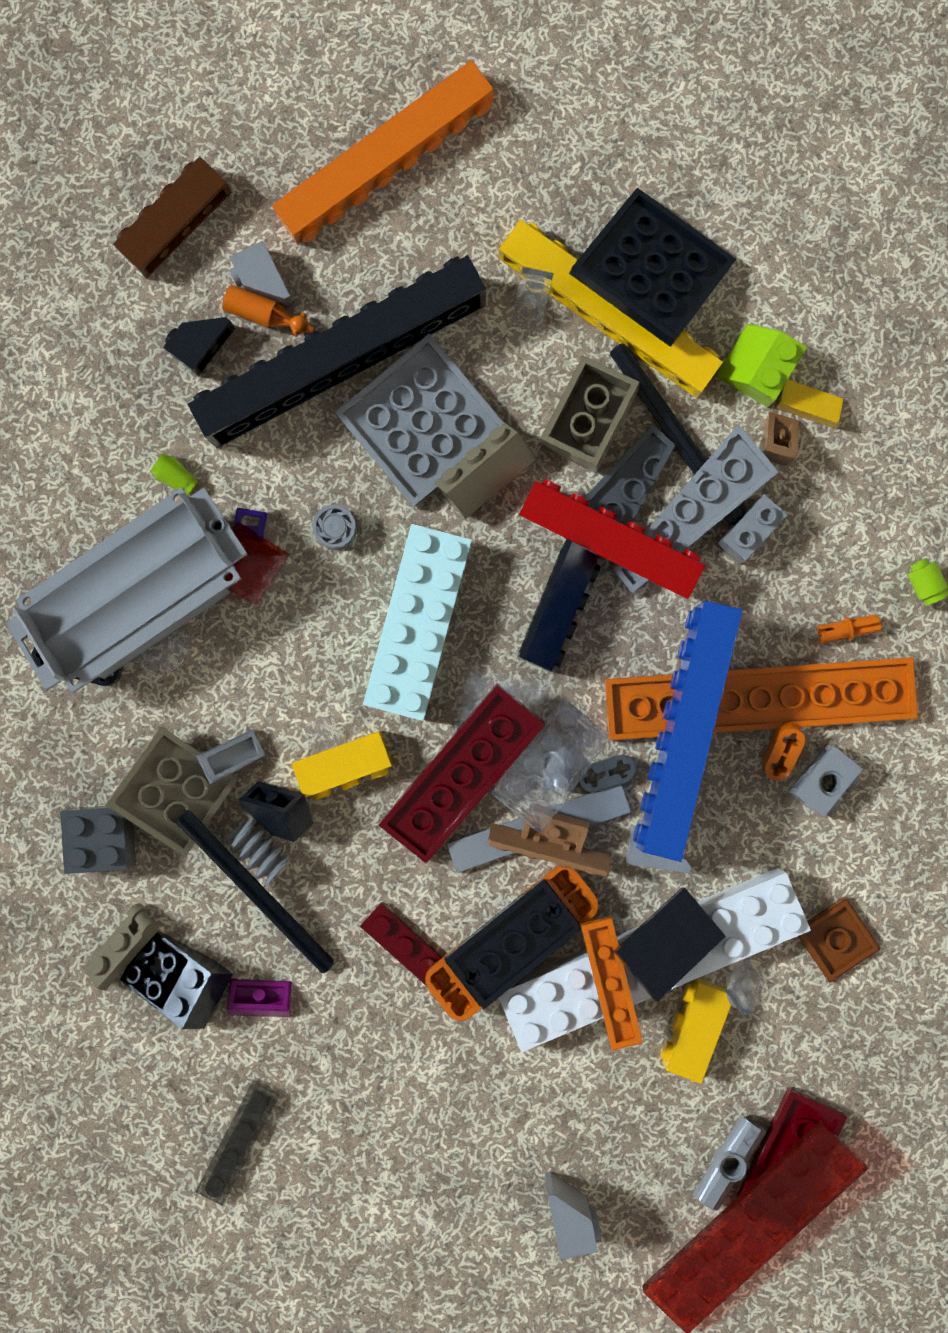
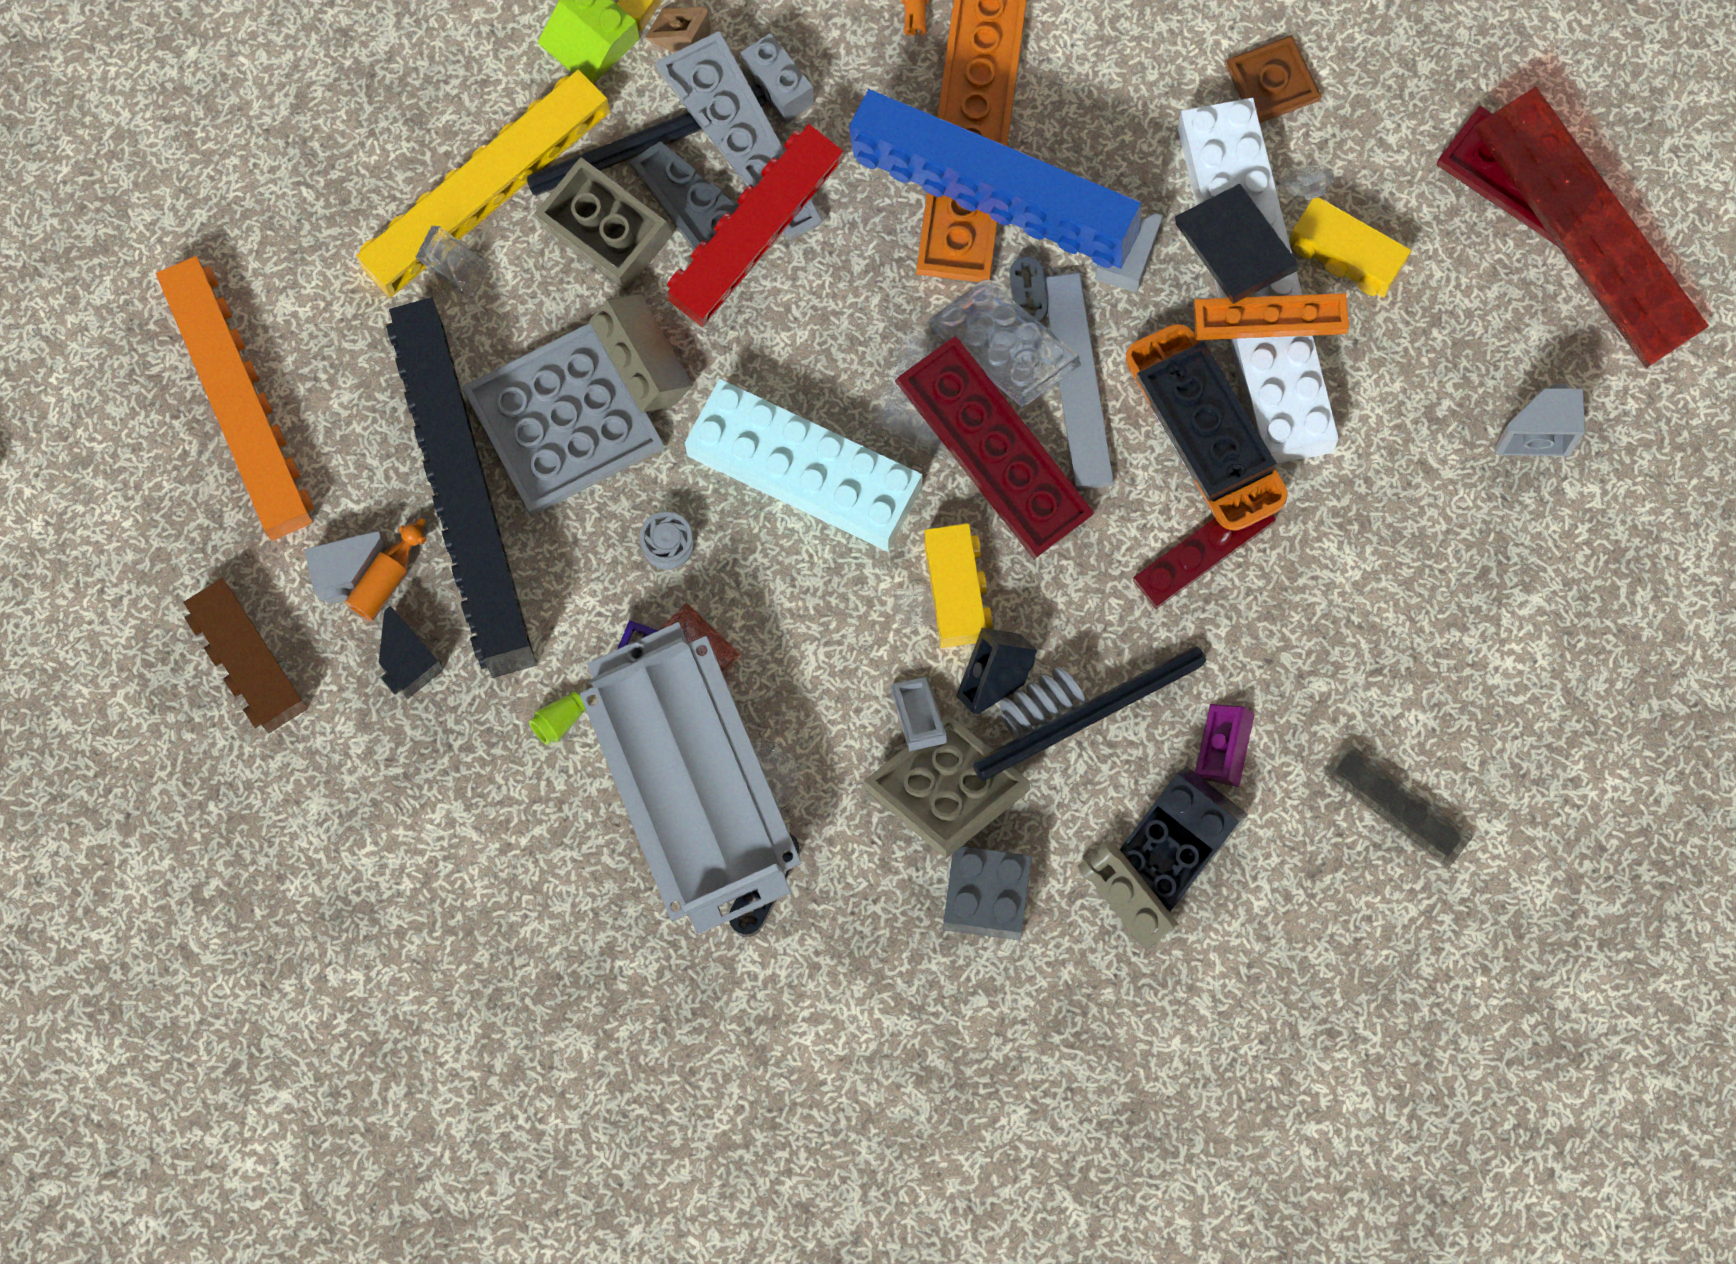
camera: 75 degrees left, 15 degrees down
medium nougat bracket [487,806,611,877] -> none
black slope [516,539,601,672] -> none
black plate [569,188,736,347] -> none
light grey piece [693,1114,766,1211] -> none
orange beam [761,722,805,781] -> none
light grey brick [788,744,863,817] -> none

